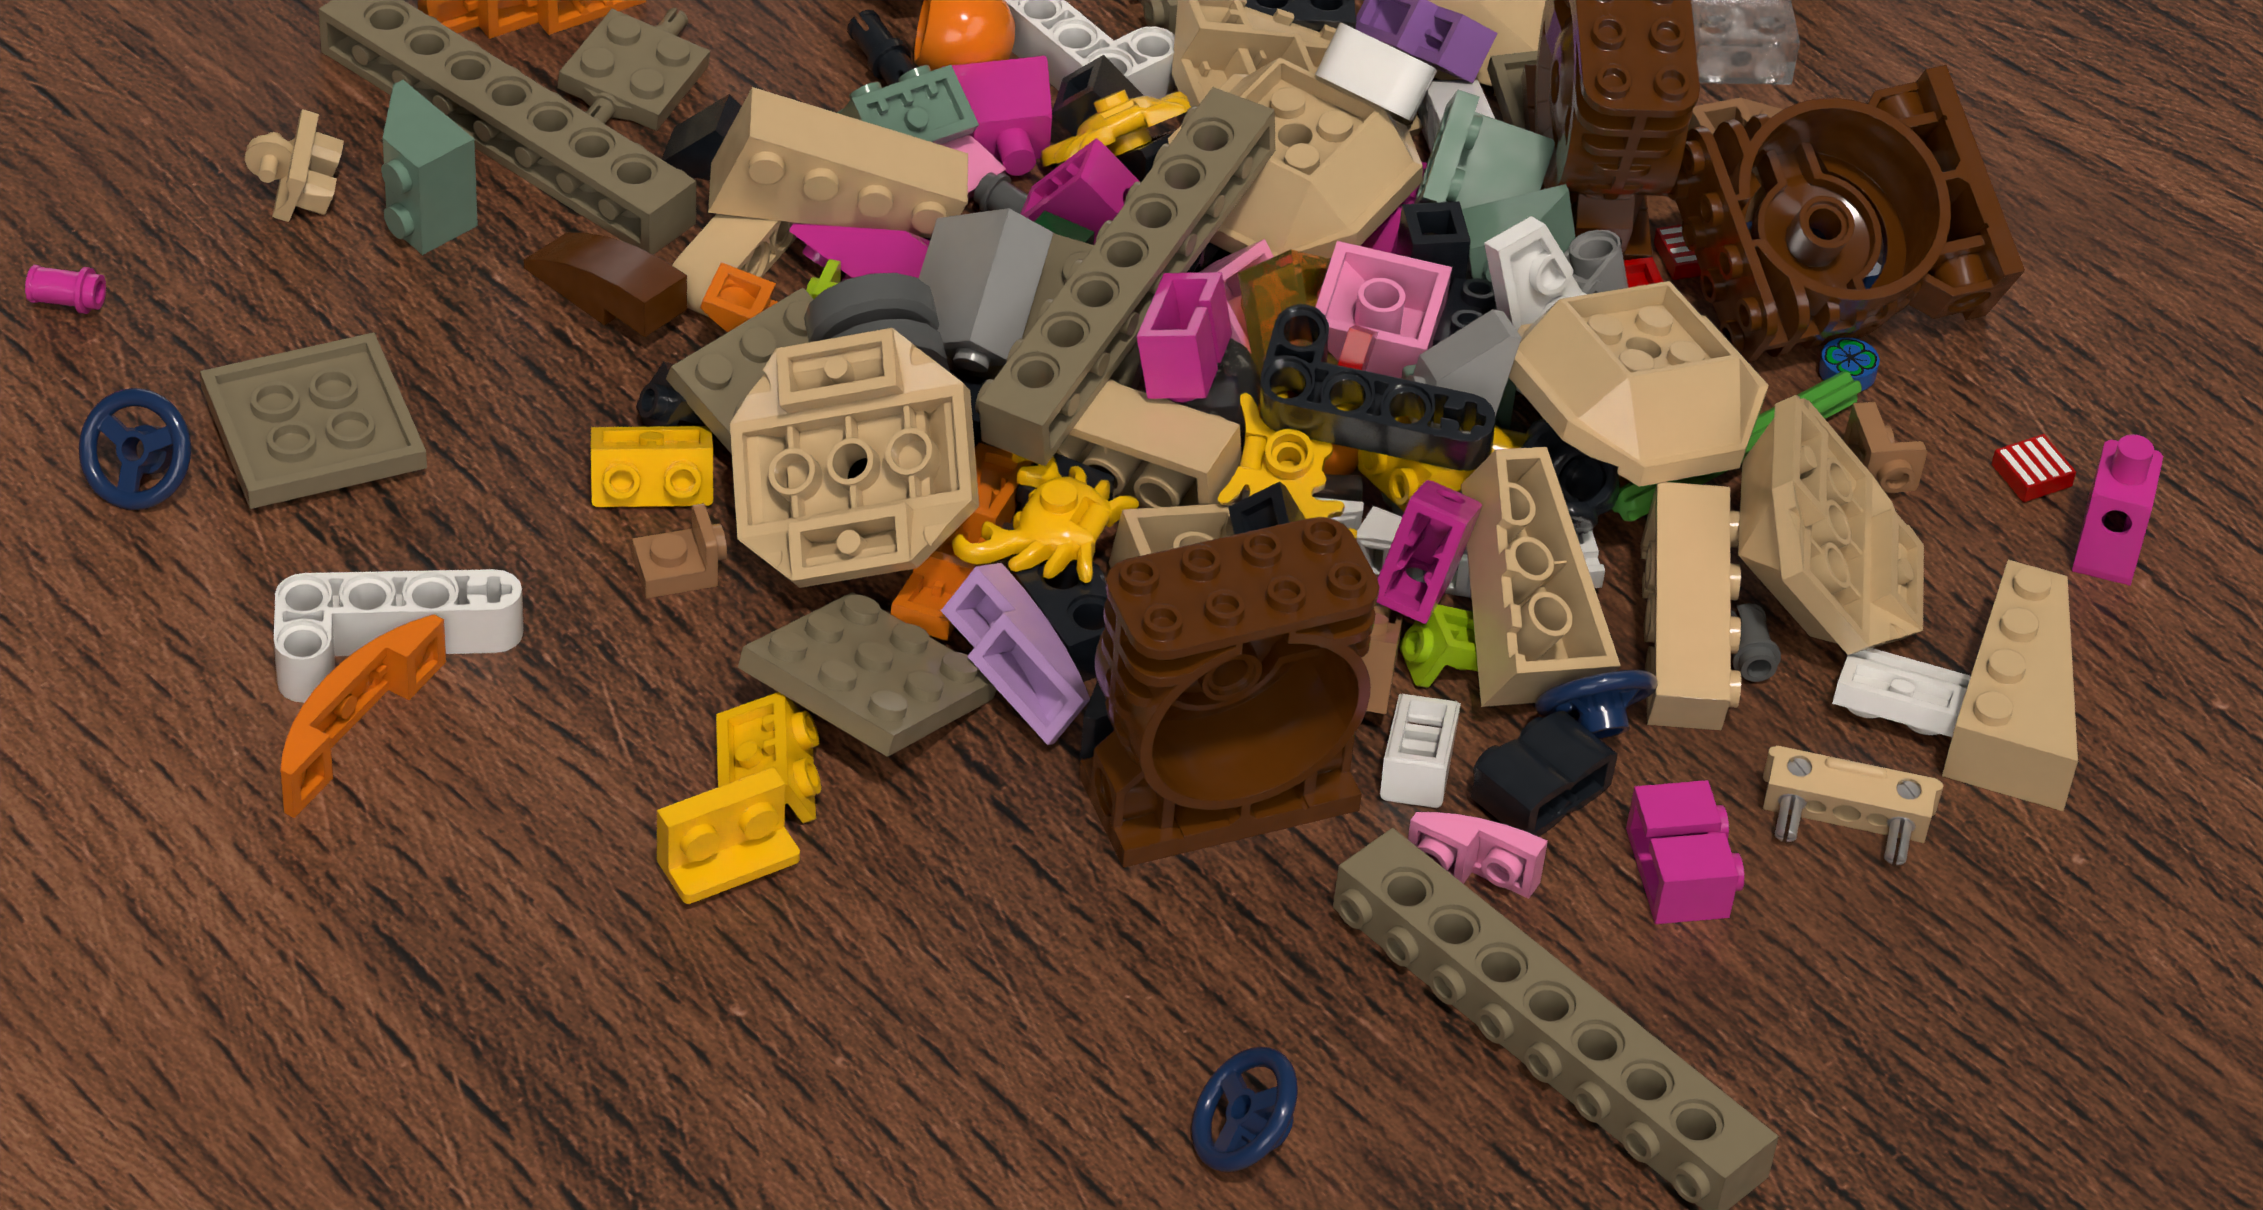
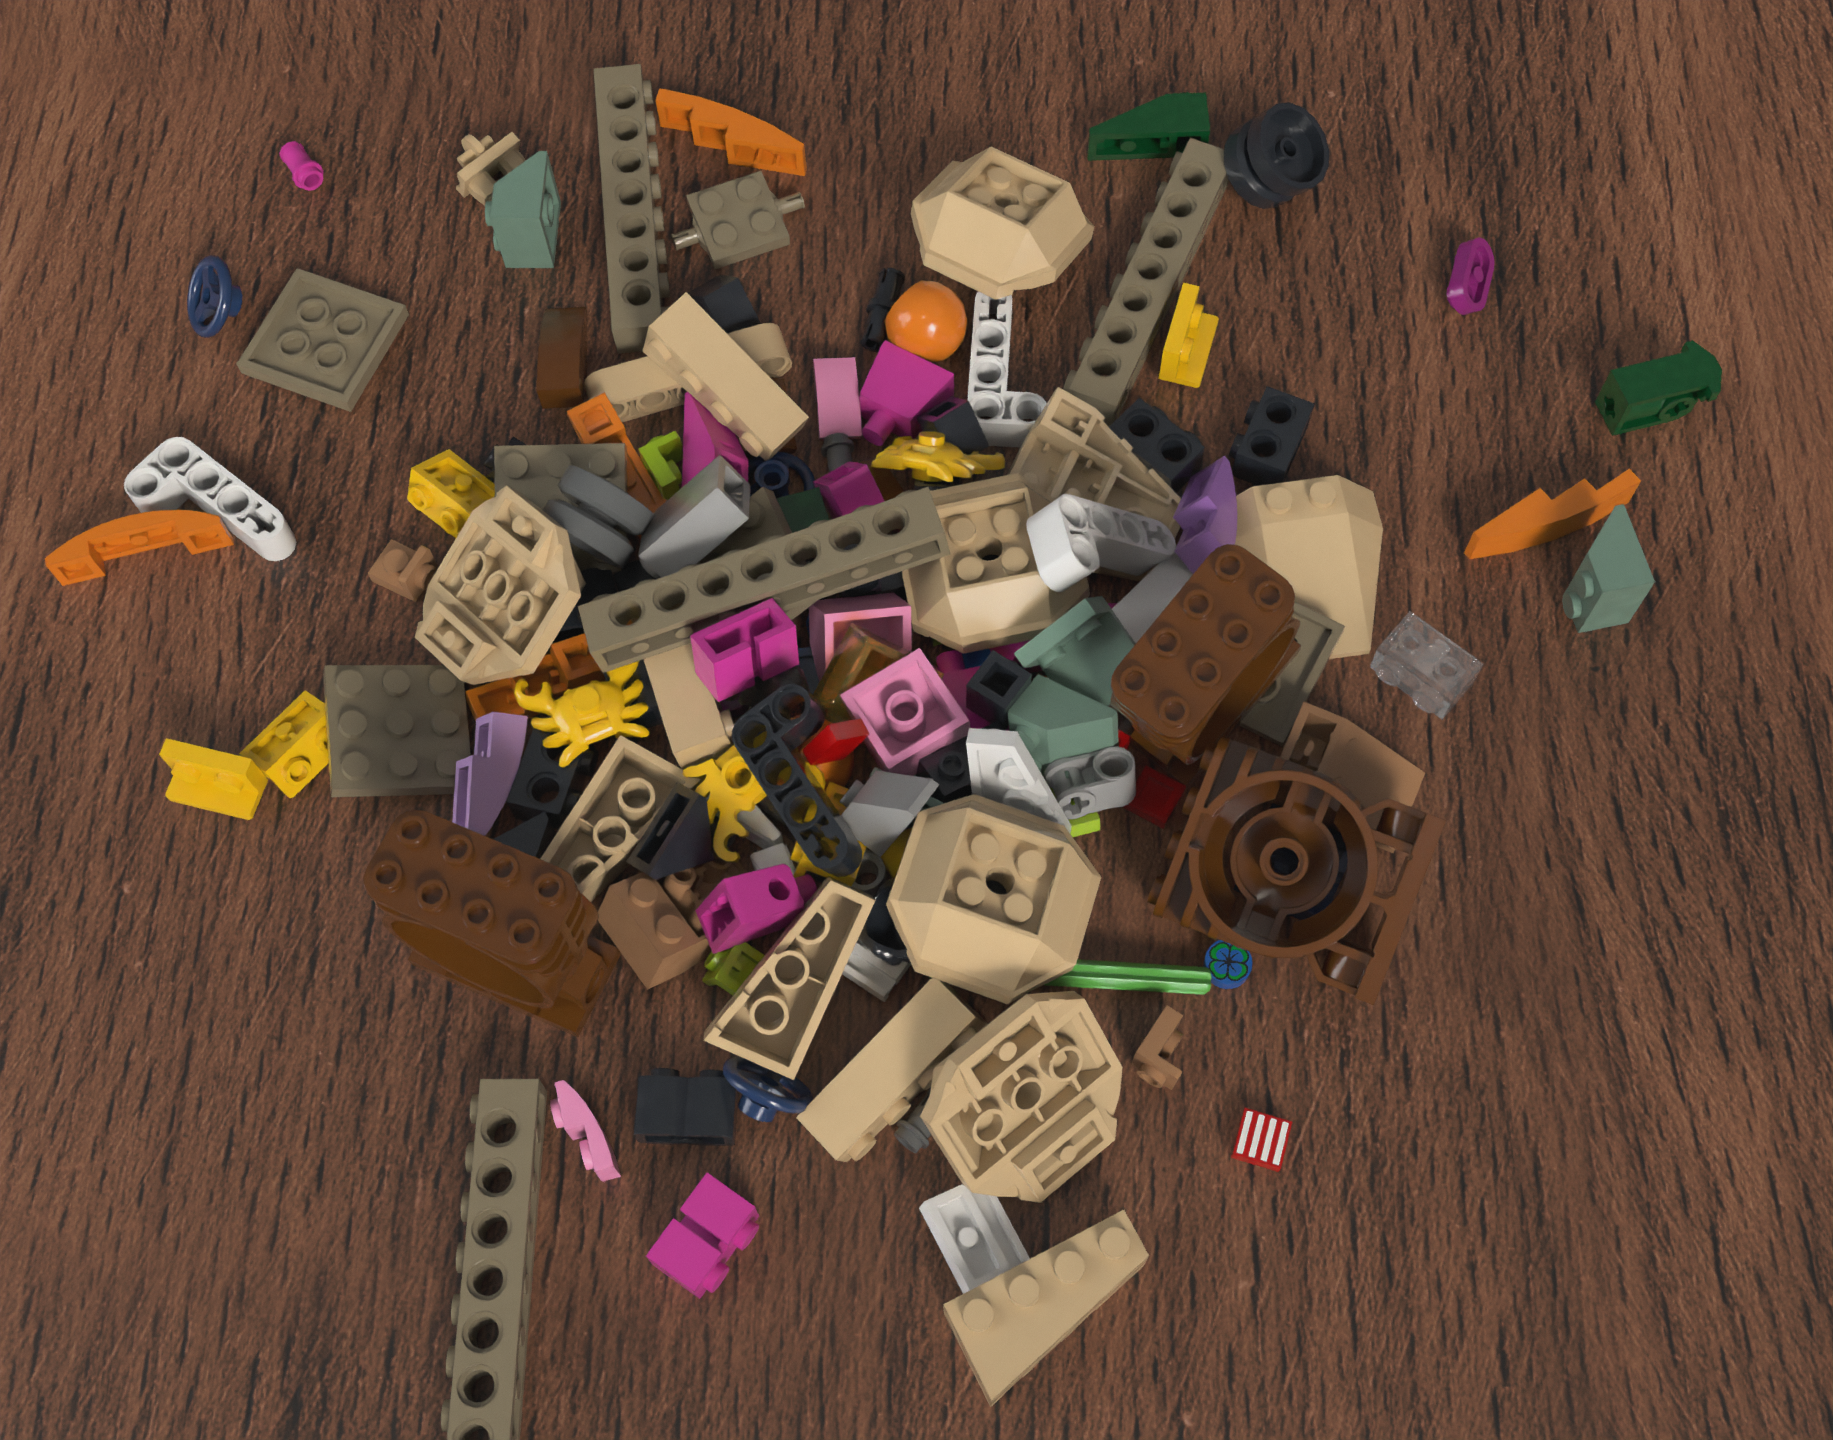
camera: 50 degrees right, 20 degrees up
sand green bracket [837,65,979,145] -> none
dark blue piece [1191,1047,1298,1172] -> none
white slope [1380,694,1461,808] -> none
tan piece [1763,745,1943,865] -> none
dark pink torso [2072,434,2164,586] -> none

